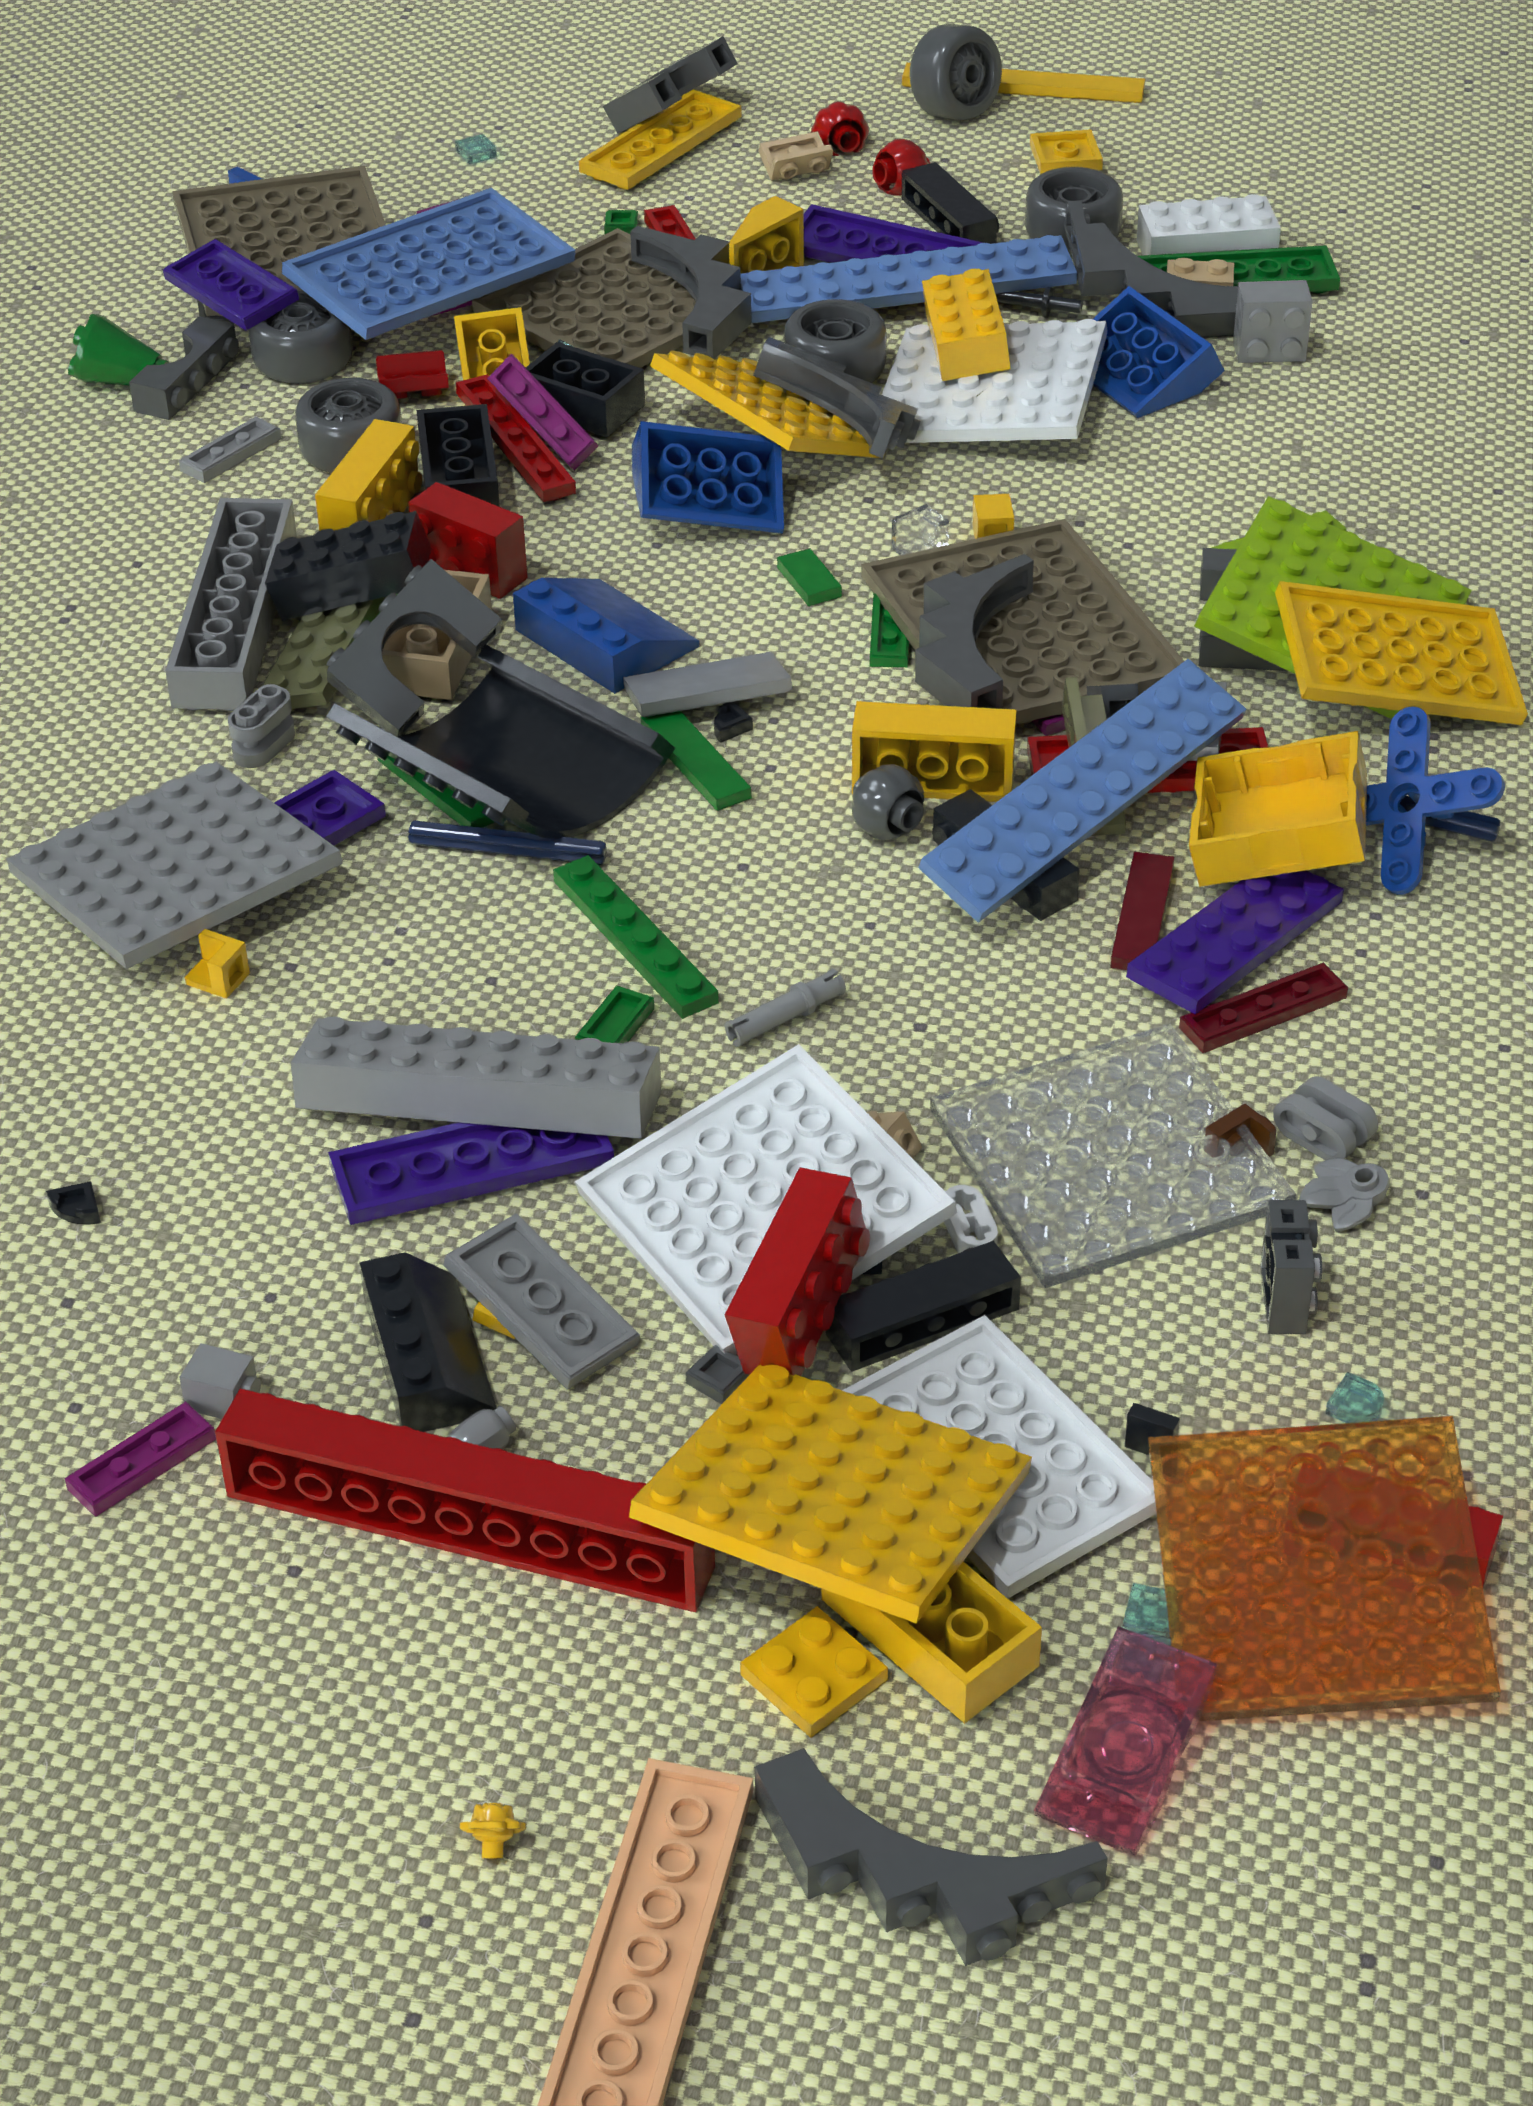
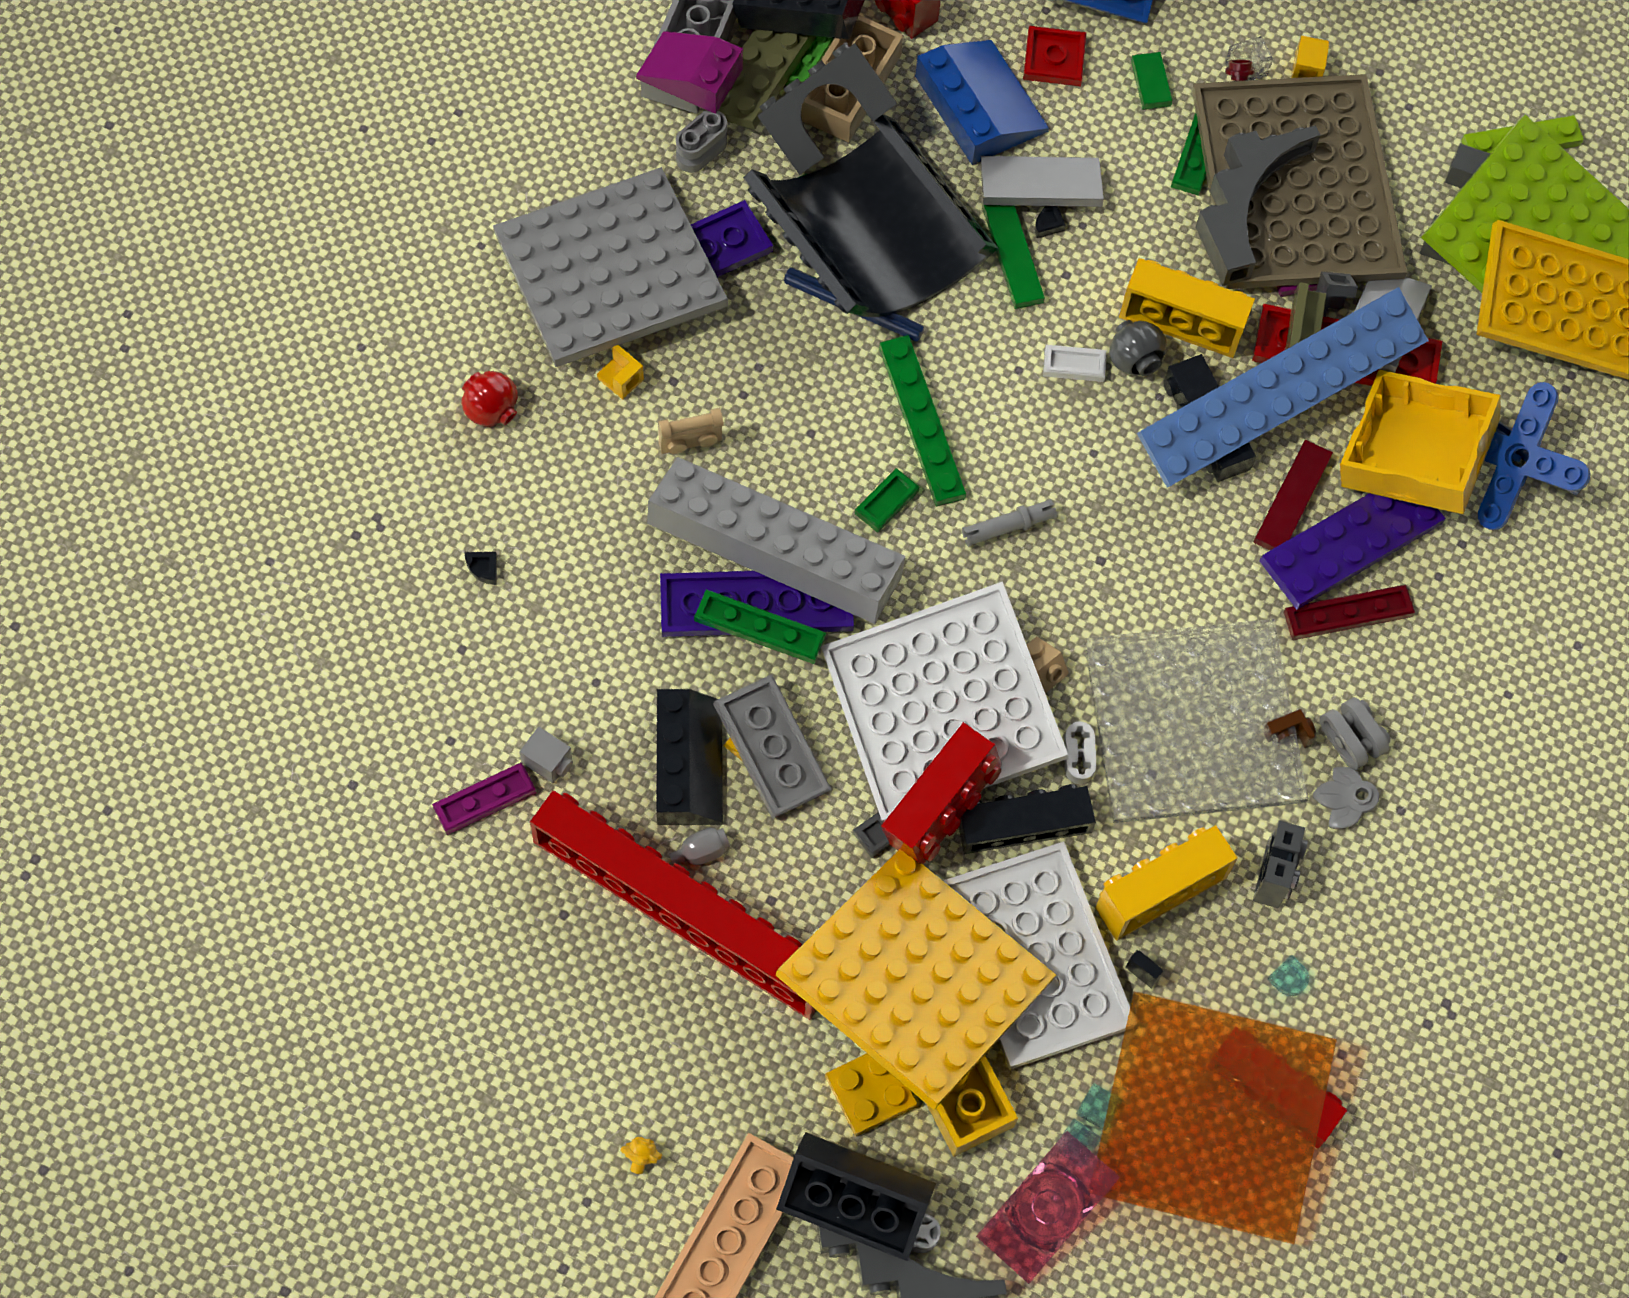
camera: 10 degrees right, 25 degrees up
none -> red plant [461,371,518,427]
none -> magenta slope [636,31,743,114]
none -> tan plate [658,408,724,454]
none -> green tile [694,589,826,664]
none -> black slope [776,1132,936,1261]
none -> white wheel [912,1214,941,1253]
none -> red tile [1023,26,1087,87]
none -> white tile [1043,345,1107,382]
none -> yellow brick [1095,825,1238,941]
none -> dark red plate [1225,59,1255,81]

